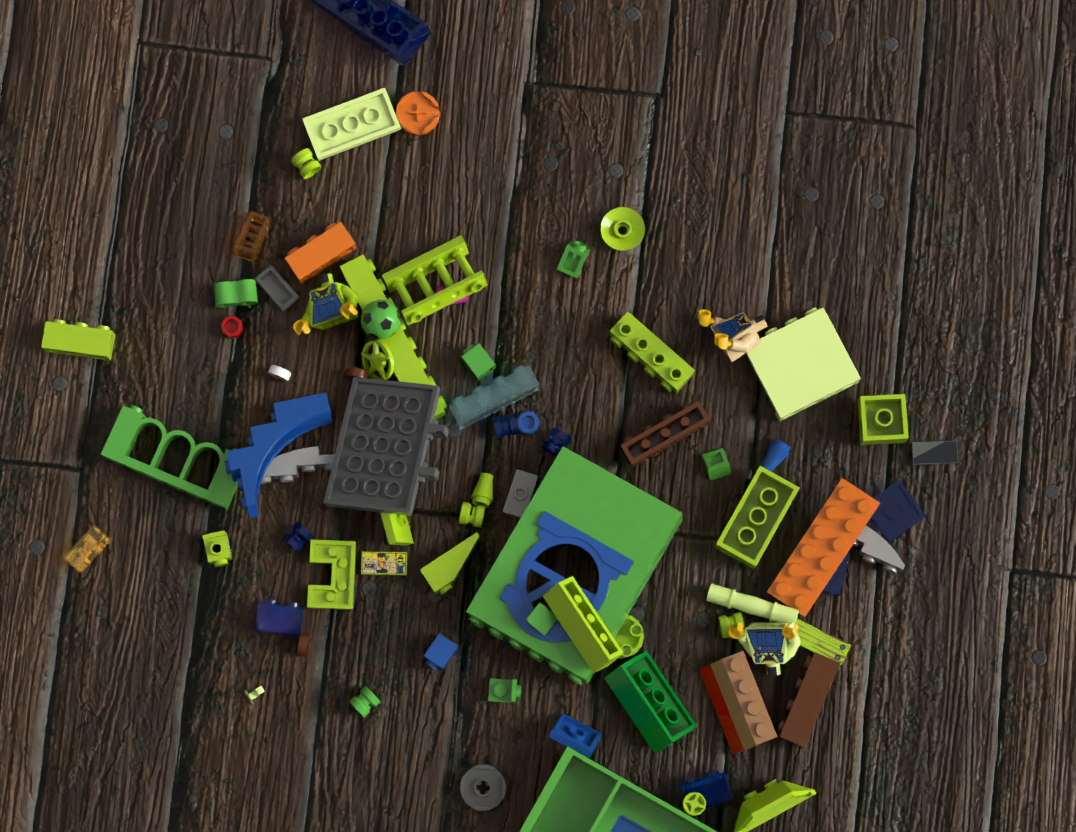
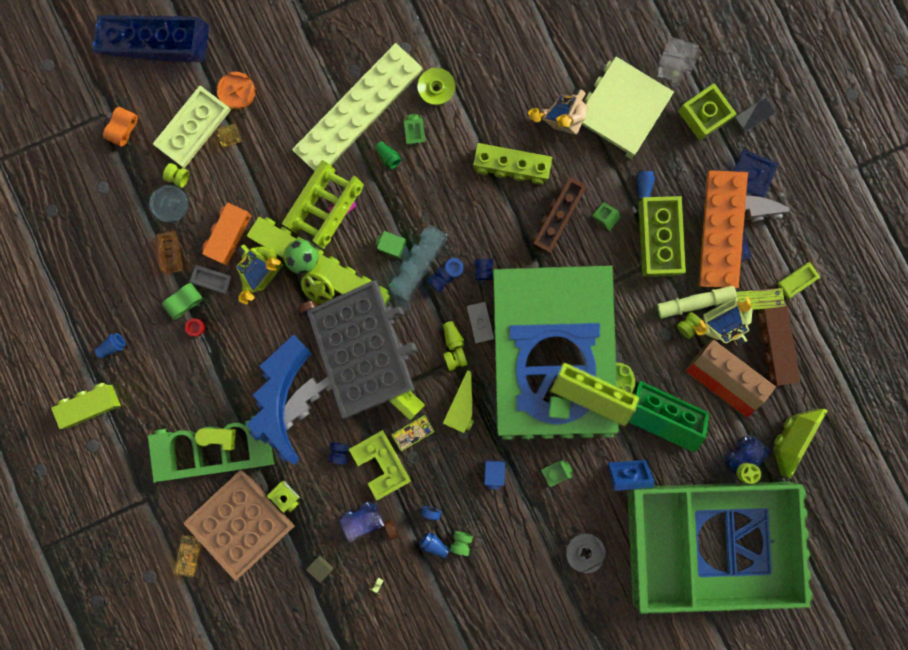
camera: 35 degrees left, 5 degrees up
white tile [268,365,291,382] -> none
none -> blue cone [95,333,125,358]
none -> orange axle [103,107,138,147]
none -> clear light blue tile [150,185,189,223]
none -> medium nougat plate [183,469,295,581]
none -> lime leg [195,428,236,450]
none -> clear yellow slope [217,123,241,147]
none -> yellowish green plate [292,43,423,171]
none -> olive slope [306,555,334,583]
none -> green cone [375,141,401,169]
none -> blue cone [420,532,450,559]
none -> blue tile [421,506,441,520]
none -> clear plate [658,37,699,88]
none -> lime tile [777,262,820,299]

